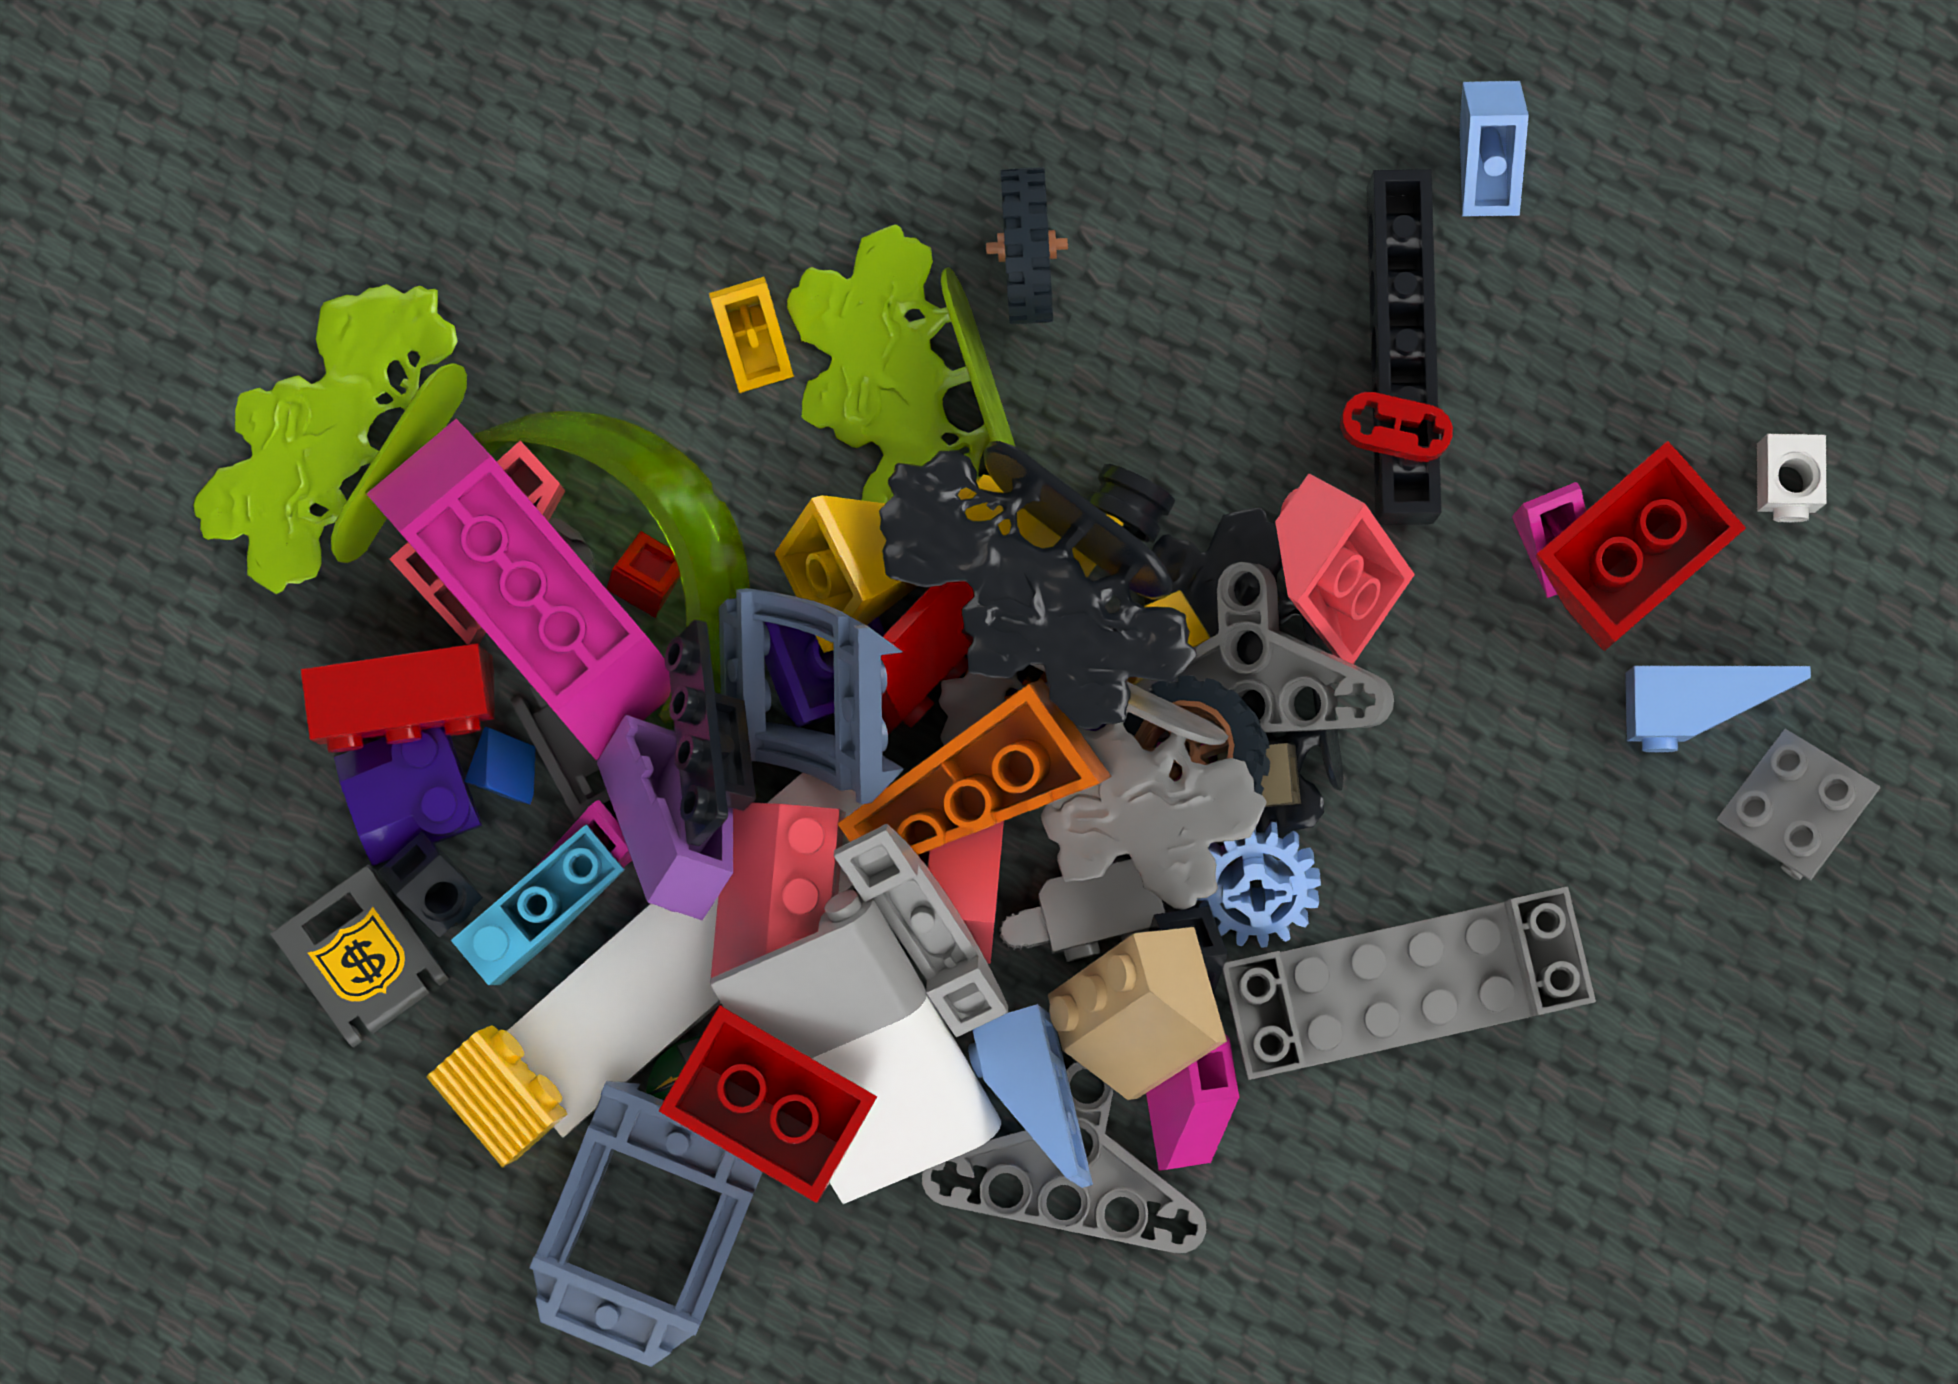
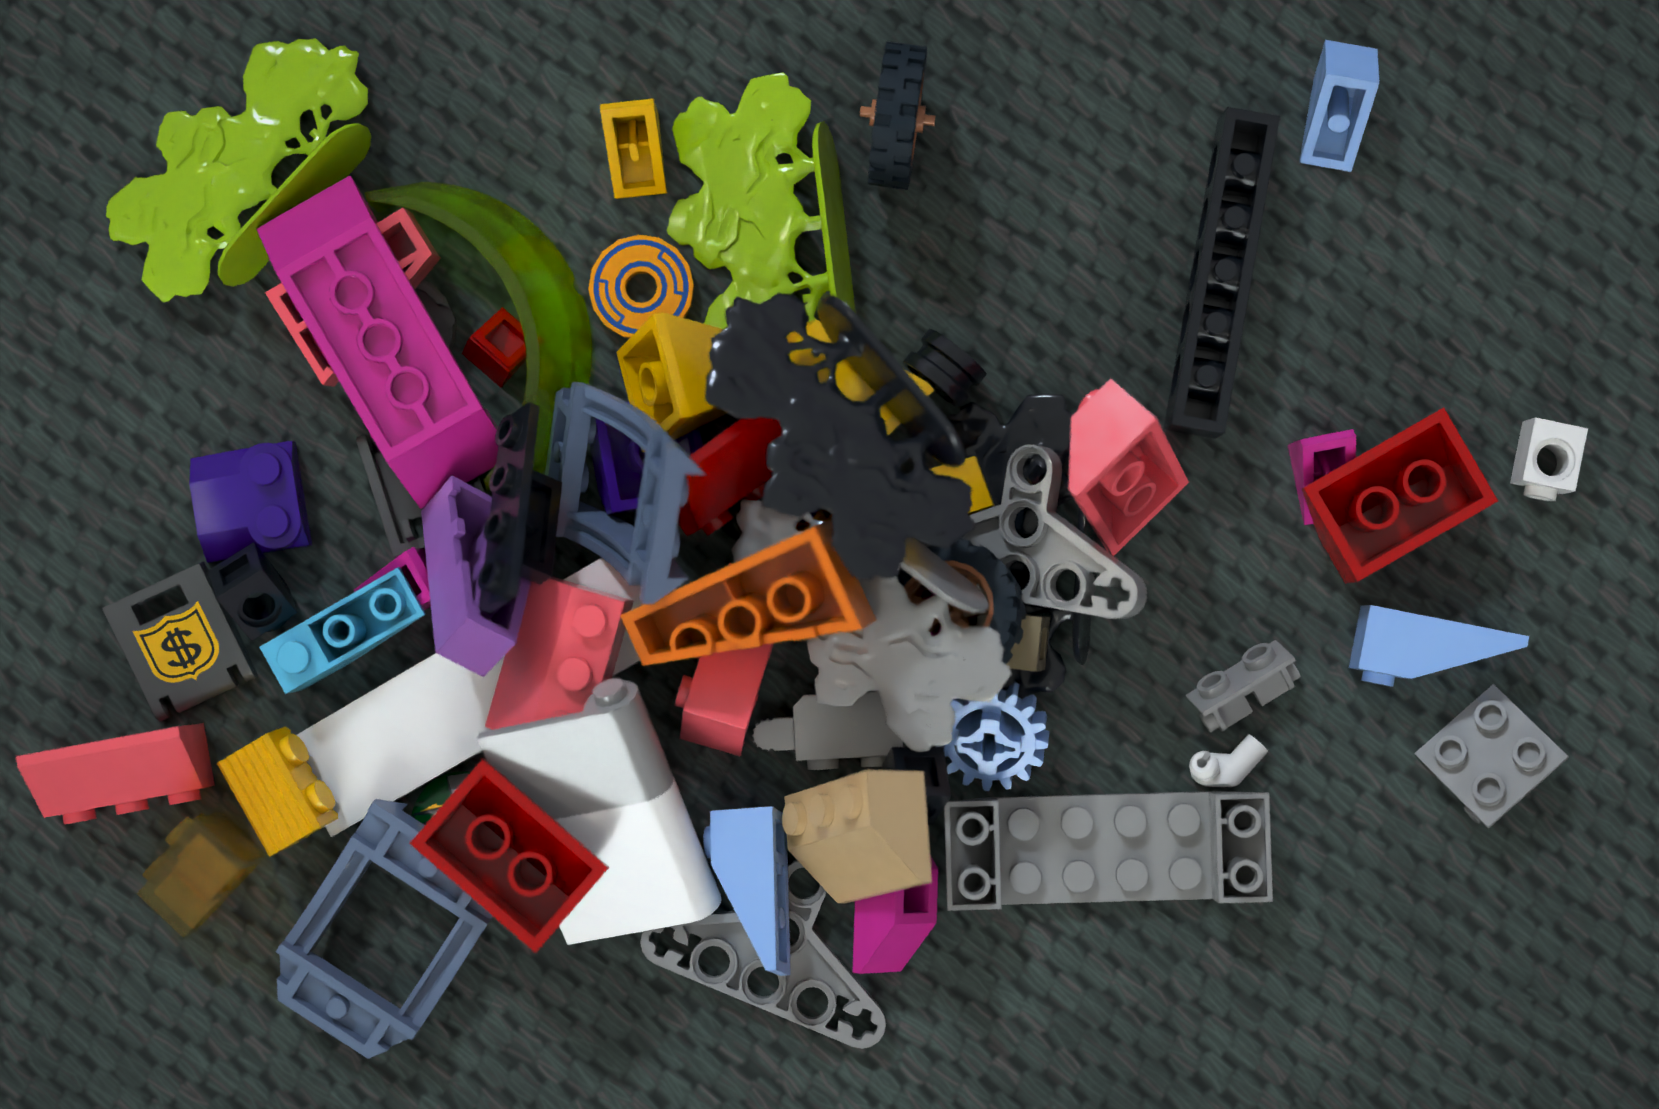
camera: 15 degrees right, 5 degrees up
red slope [301,643,495,753] -> none
blue slope [464,727,536,805] -> none
light grey slope [834,824,1008,1037] -> none
red beam [1340,392,1453,462] -> none
none -> coral slope [16,723,215,825]
none -> clear yellow brick [136,811,268,938]
none -> light orange tile [588,235,695,339]
none -> light grey hinge [1186,640,1301,733]
none -> white arm [1189,734,1268,787]

